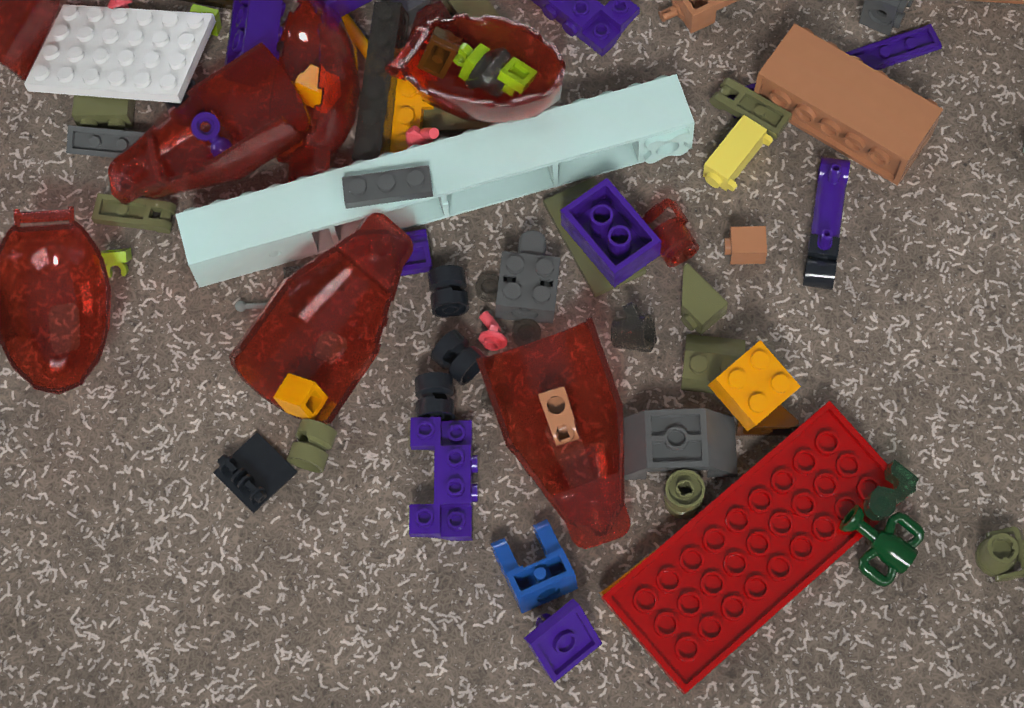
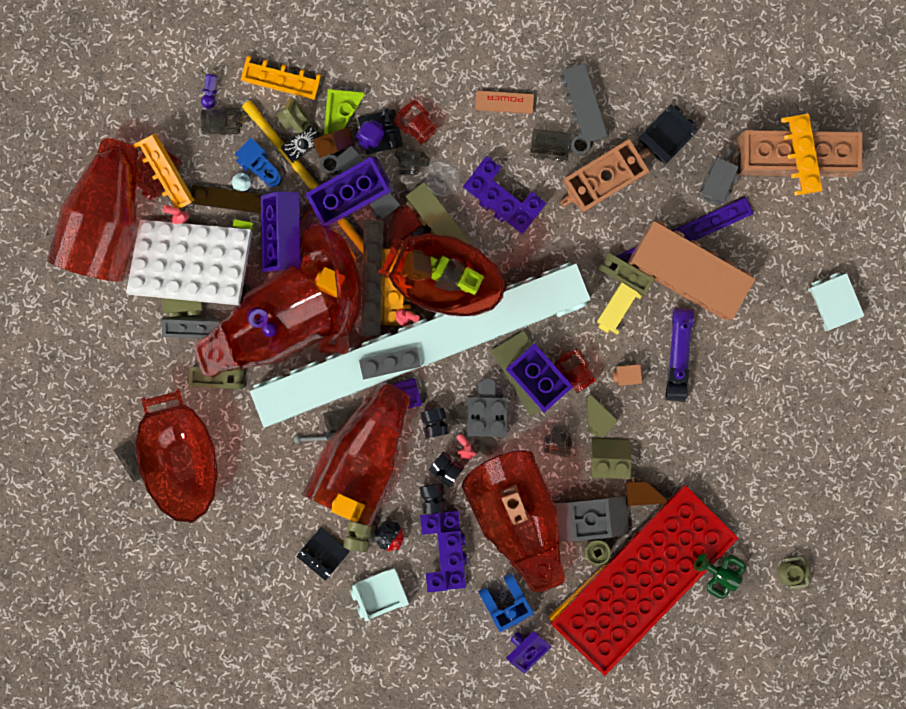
camera: 15 degrees left, 20 degrees up
lime tile [97,248,132,278] -> none
light orange brick [708,340,801,431] -> none
clear green leg [863,459,919,521] -> none
none -> light aqua panel [350,567,409,622]
none -> black piece [374,521,404,551]

